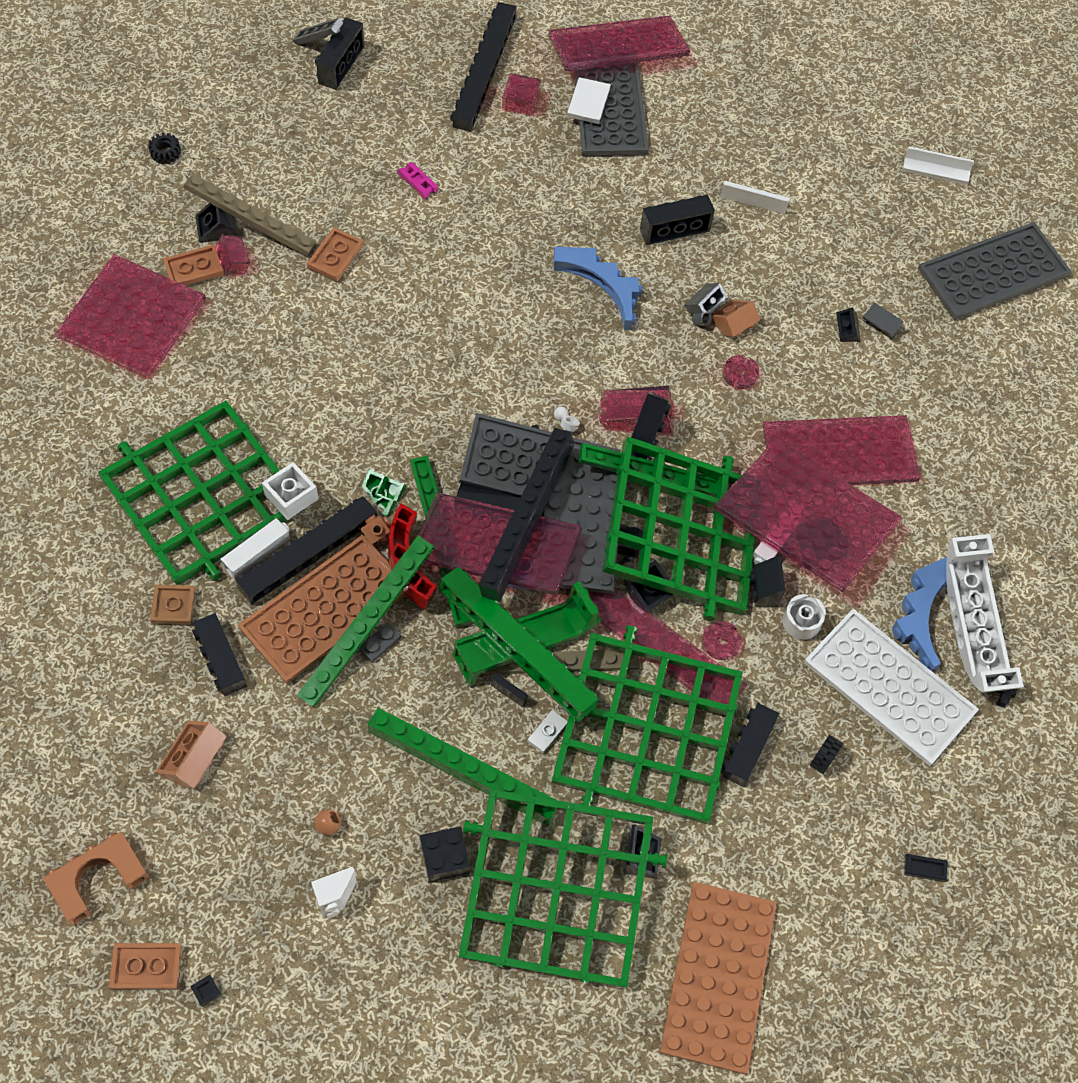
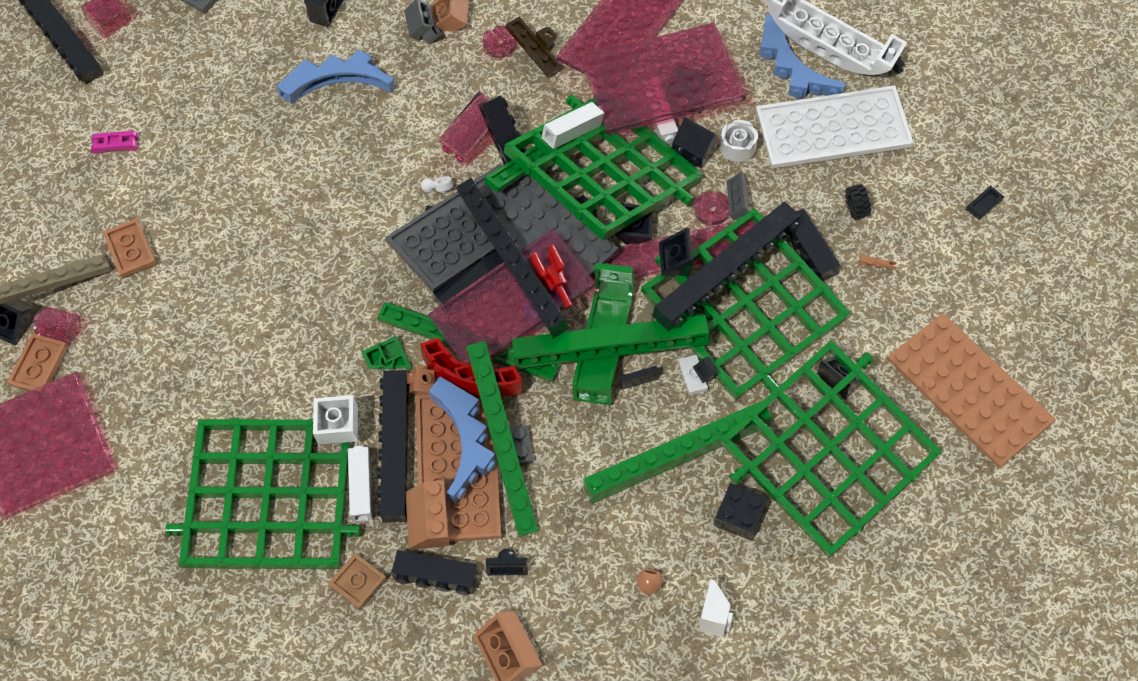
camera: 45 degrees left, 0 degrees up
none -> nougat slope [406,480,450,550]
none -> medium blue arch [429,377,497,504]
none -> black tile [486,548,528,576]
none -> dark brown plate [505,16,562,78]
none -> red plant [530,245,573,309]
none -> white brick [541,102,604,149]
none -> black brick [652,201,801,331]
none -> black slope [659,228,693,276]
none -> black plate [693,356,719,383]
none -> dark grey plate [727,172,749,220]
none -> nougat piece [859,255,896,270]

